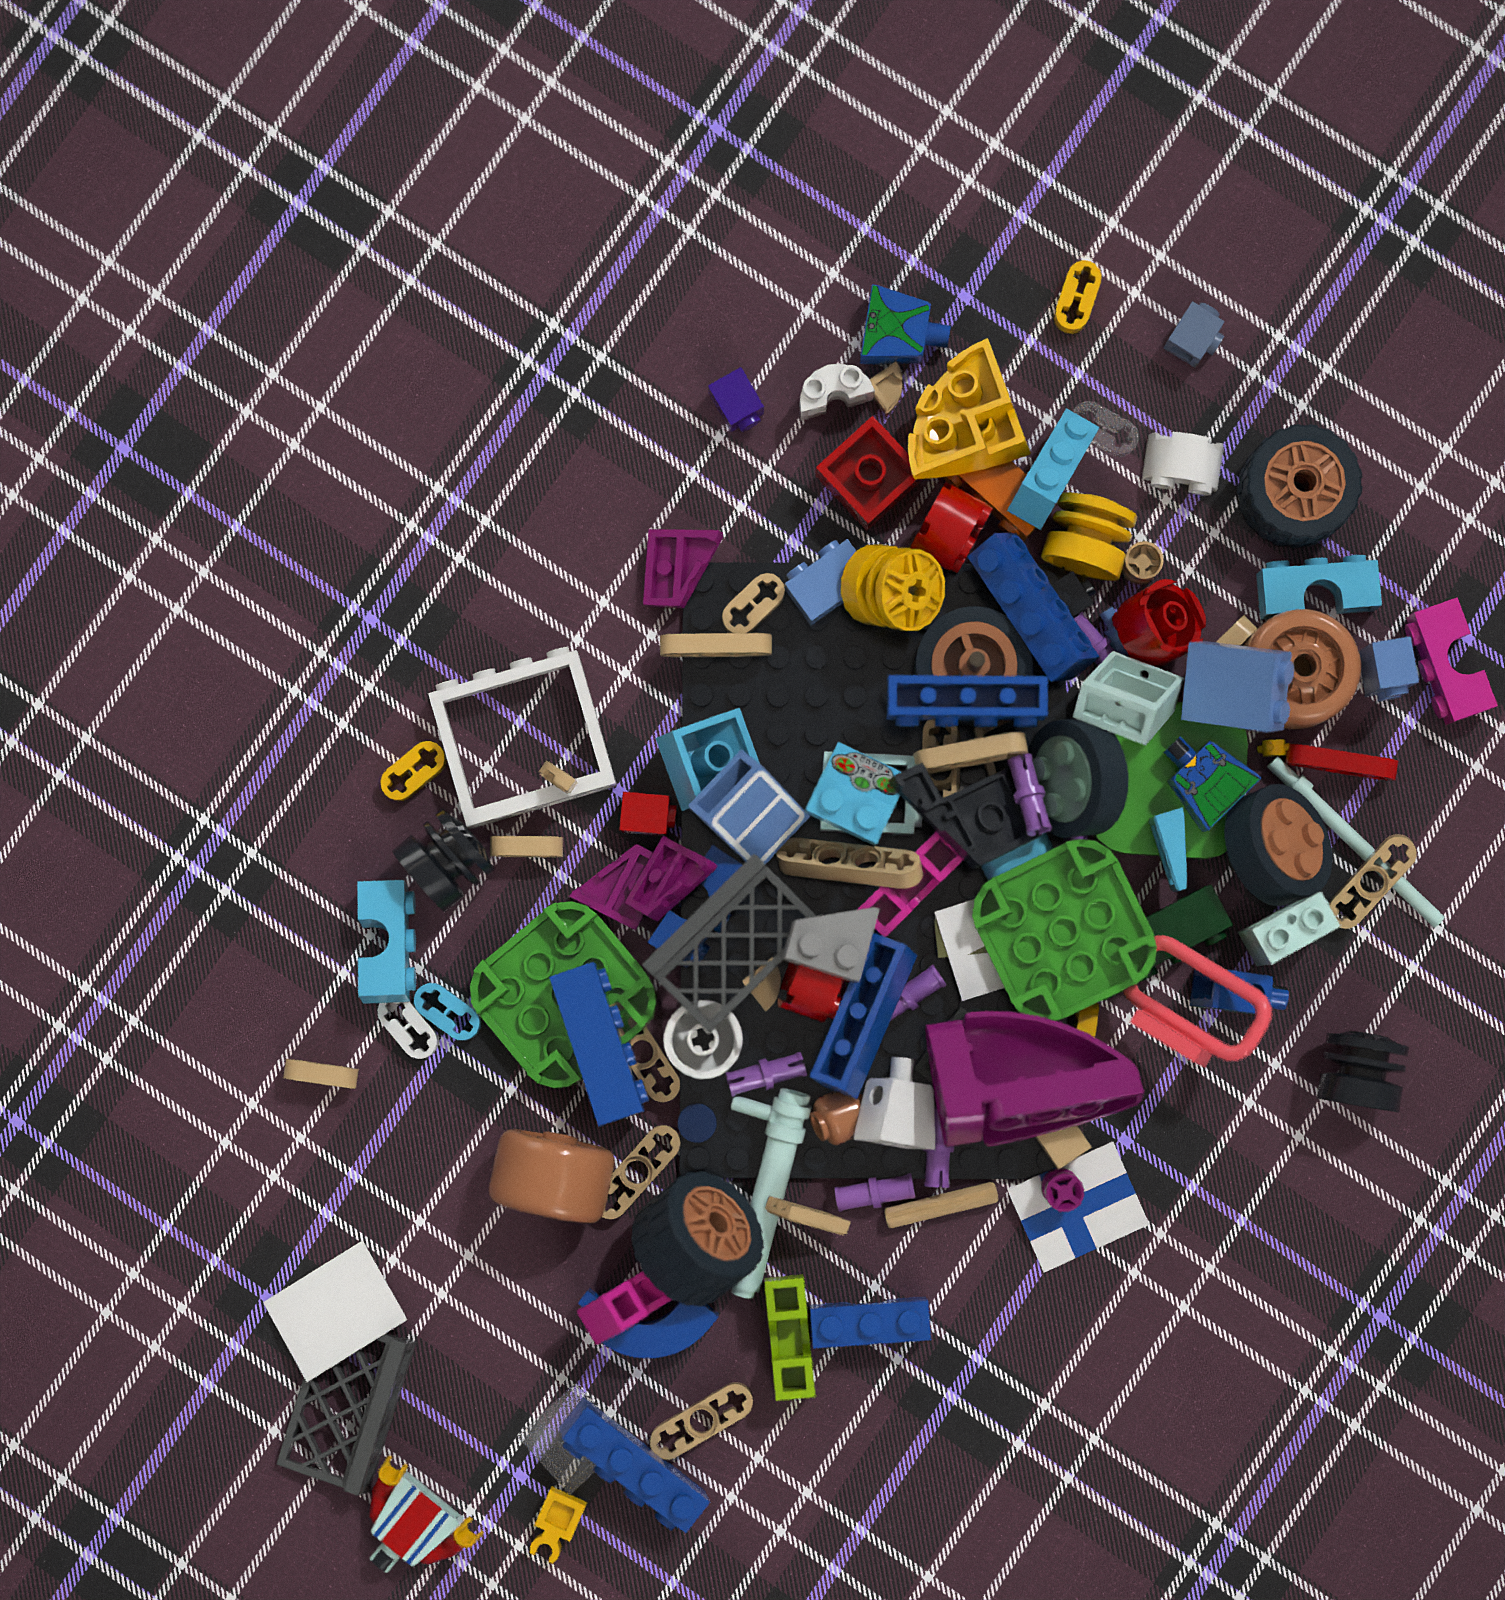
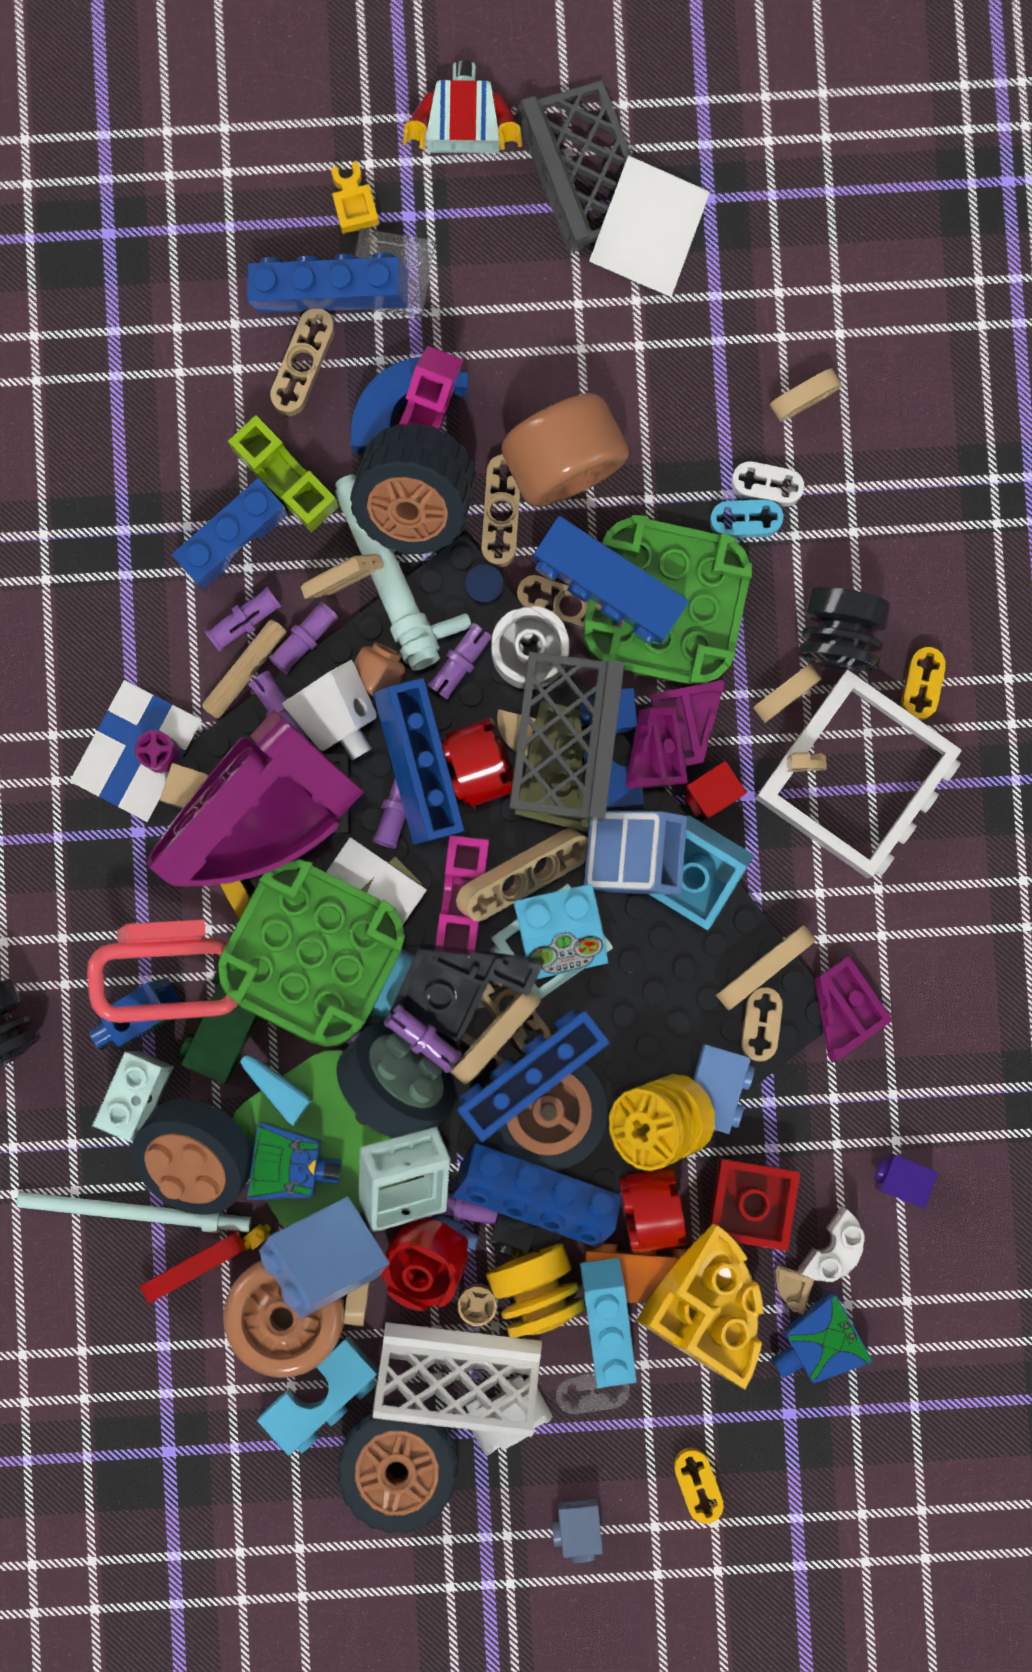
camera: 140 degrees right, 0 degrees up
medium azure arch [357,880,416,1004] -> none
light grey wing [782,907,879,983] -> none
tan beam [1329,834,1417,929] -> none
medium blue brick [1359,636,1419,702] -> none
dark pink arch [1405,597,1498,725] -> none
none -> medium lavender pin [205,587,282,652]
none -> white fence [373,1322,542,1437]
none -> olive wing [513,701,589,833]

